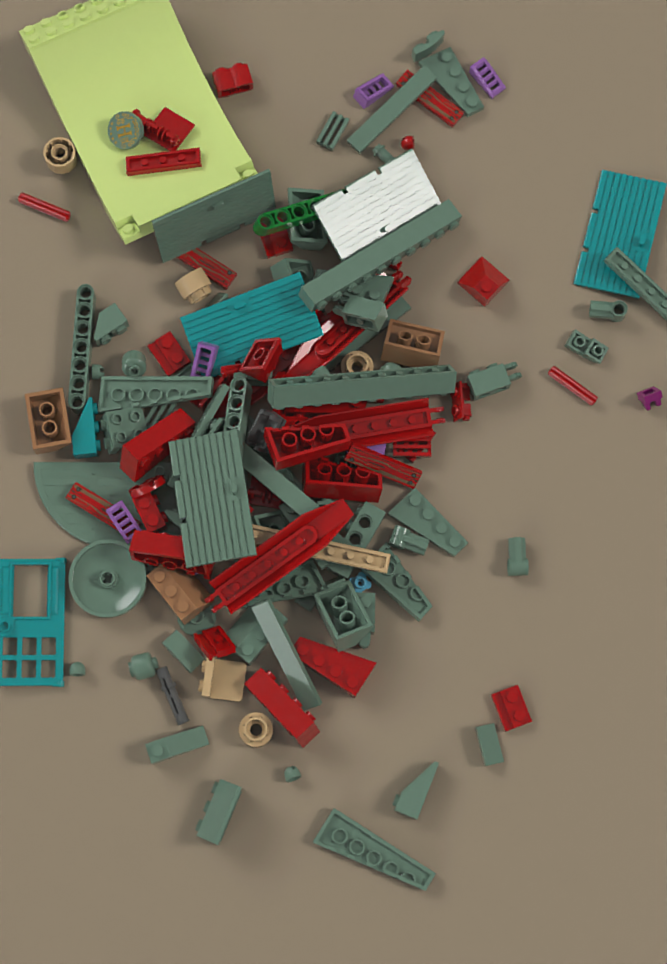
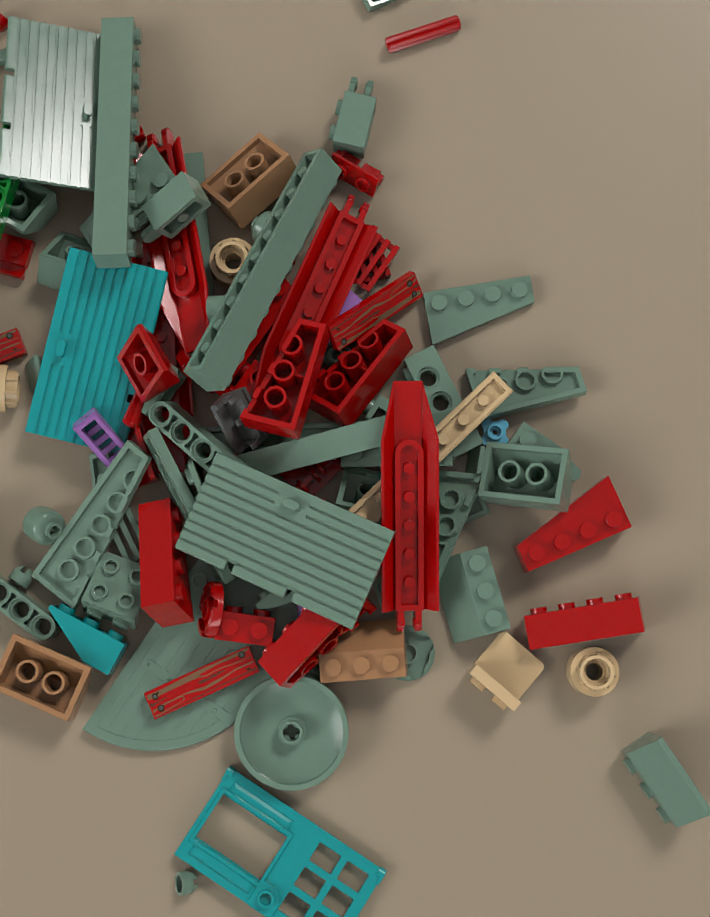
camera: 50 degrees left, 5 degrees up
sand green hinge [70,662,86,676] -> none
medium lavender slope [105,500,141,544] -> none
sand green head [128,652,159,680] -> none
sand green slope [145,726,210,765] -> none
red plate [147,331,191,376] -> none
dark grey pin [155,666,190,726] -> none
sand green slope [162,630,205,673] -> none
red plate [194,625,236,661] -> none
sand green tile [251,599,322,711] -> none
sand green hinge [284,766,301,782] -> none
sand green piece [388,525,430,556] -> none
red slope [457,256,509,307] -> none
sand green piece [507,537,529,576] -> none

